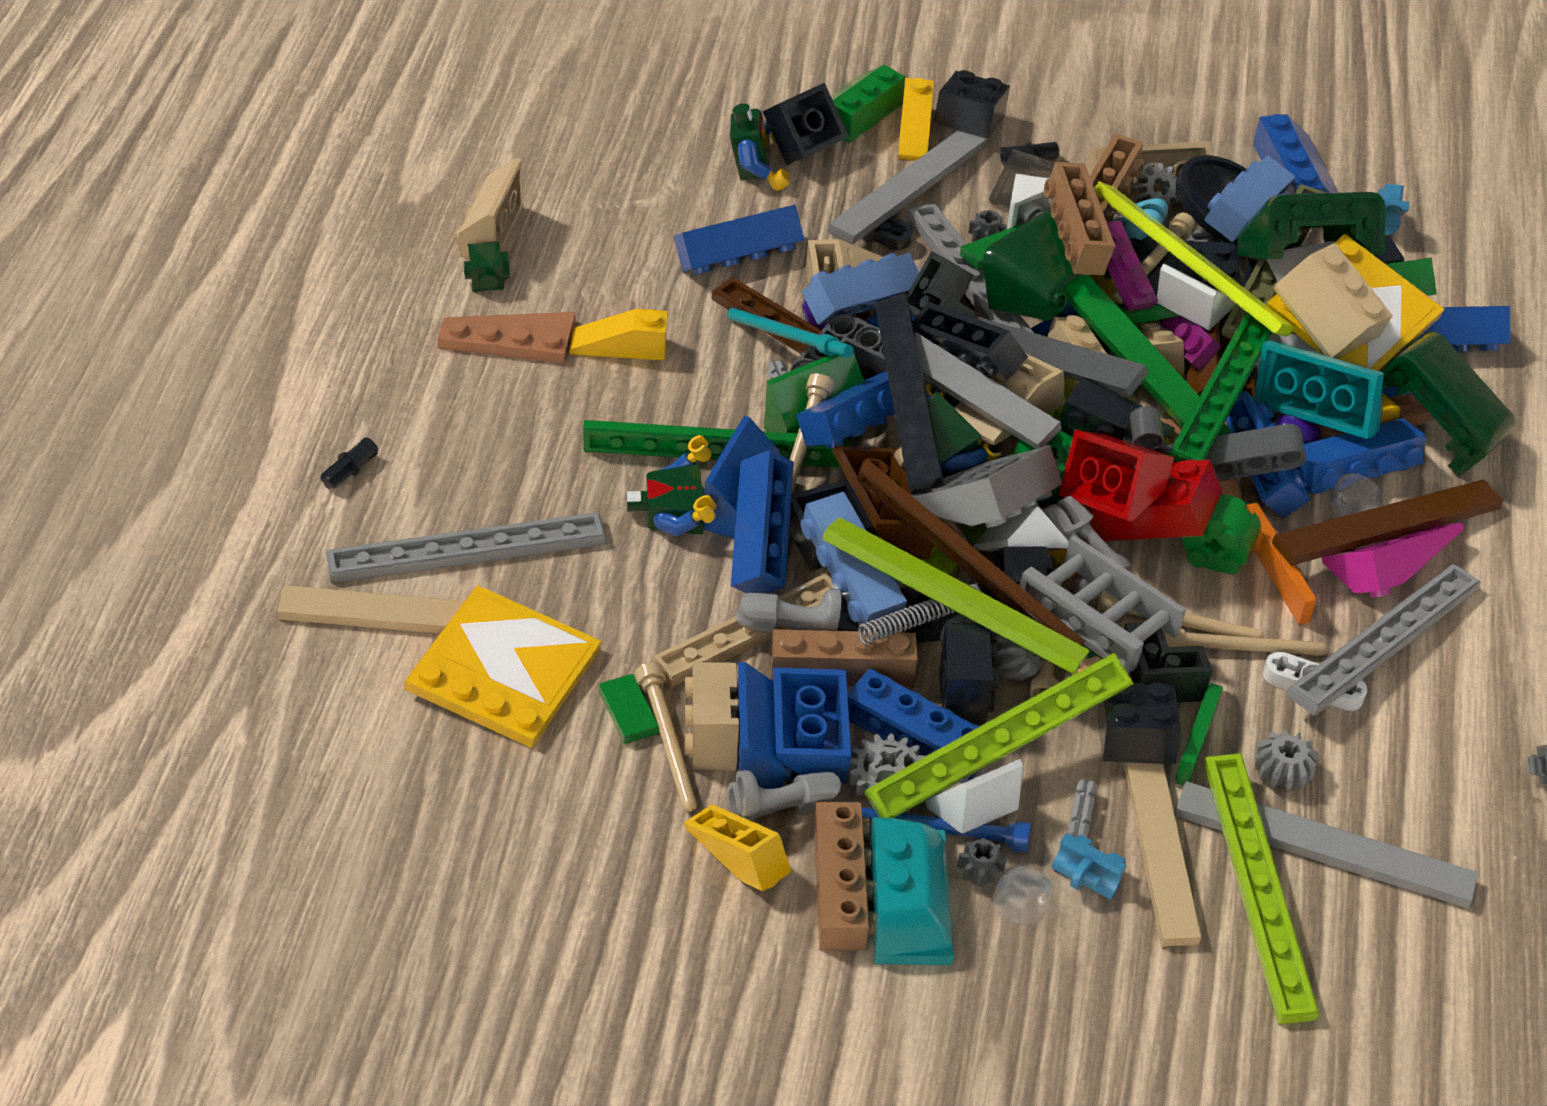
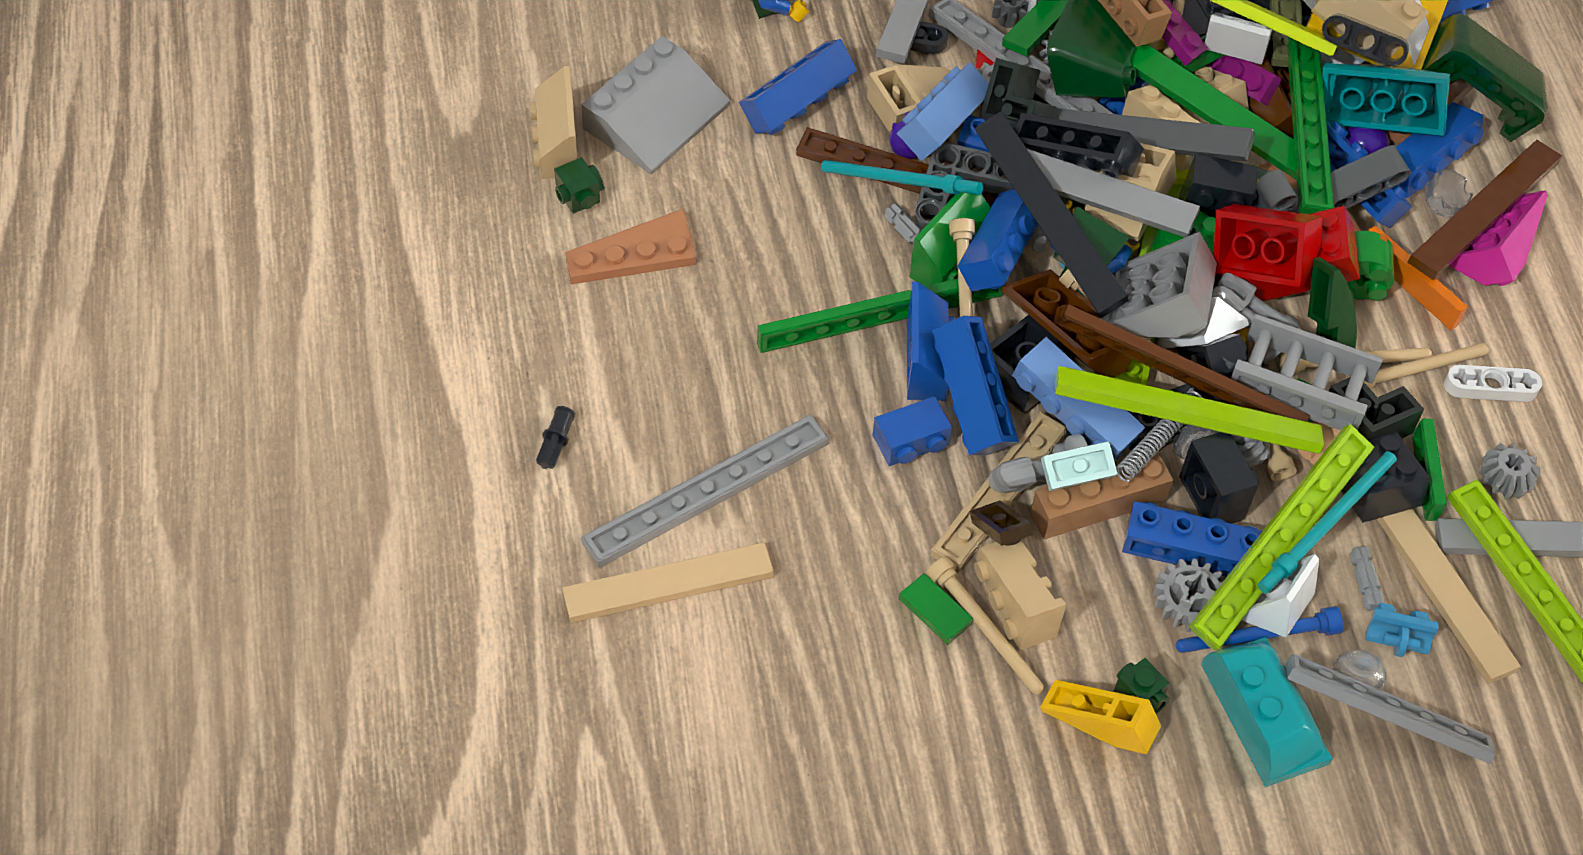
camera: 20 degrees left, 10 degrees up
yellow plate [404,585,602,748] -> none
yellow slope [569,309,668,361] -> none
torso [627,435,717,537] -> none
light grey piece [728,770,841,821] -> none
blue slope [736,662,791,789] -> none
blue slope [773,667,851,784] -> none
medium nougat brick [814,802,875,951] -> none
dark grey gear [957,838,1006,887] -> none
light grey tile [1286,564,1481,716] -> none
none -> light grey slope [581,36,730,175]
none -> blue brick [872,396,952,466]
none -> dark brown plate [970,500,1033,546]
none -> light aqua plate [1041,441,1118,491]
none -> dark green brick [1113,657,1170,714]
none -> teal bar [1257,451,1397,594]
none -> light grey tile [1286,654,1496,764]
none -> dark green slope [1308,257,1357,349]
none -> black beam [1322,13,1409,66]

